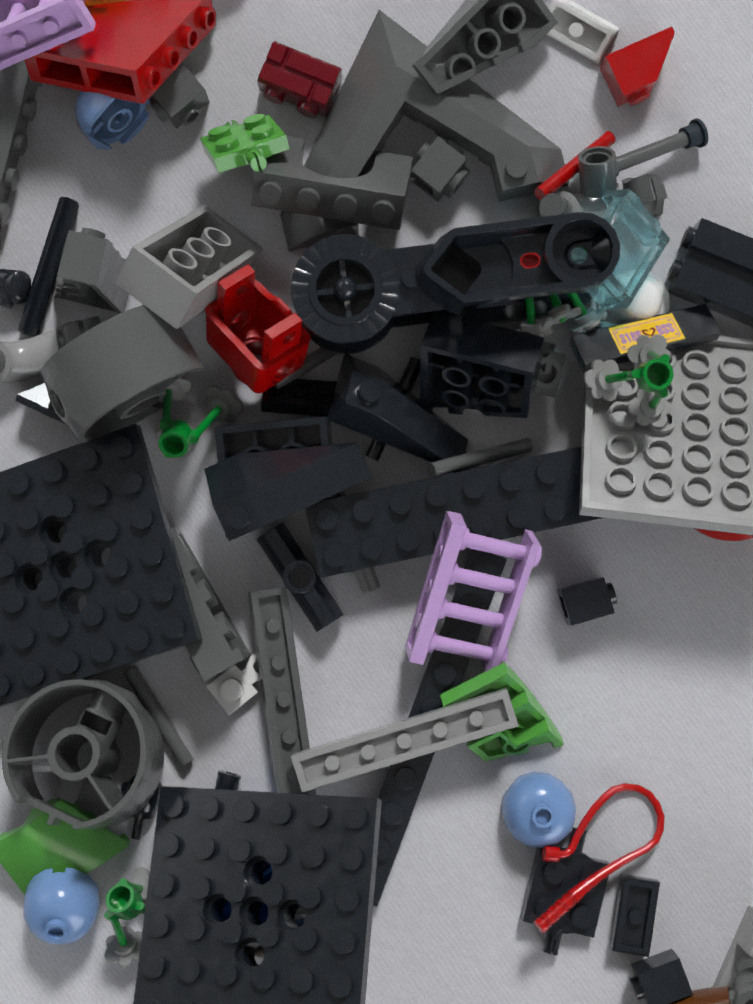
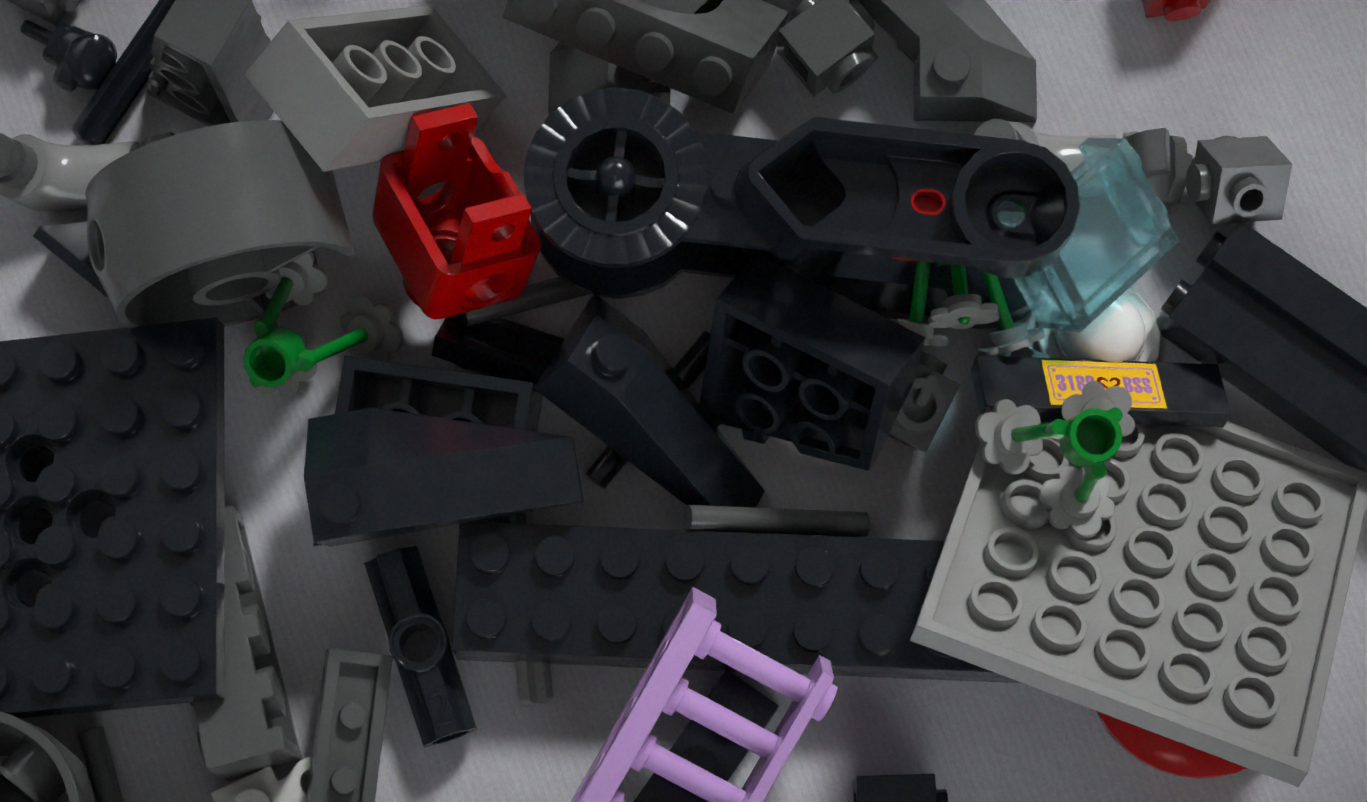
camera: 15 degrees right, 10 degrees down
red bar [534,131,616,201] -> none
dark grey piece [578,118,709,198] -> none
none -> dark grey brick [1186,135,1292,224]

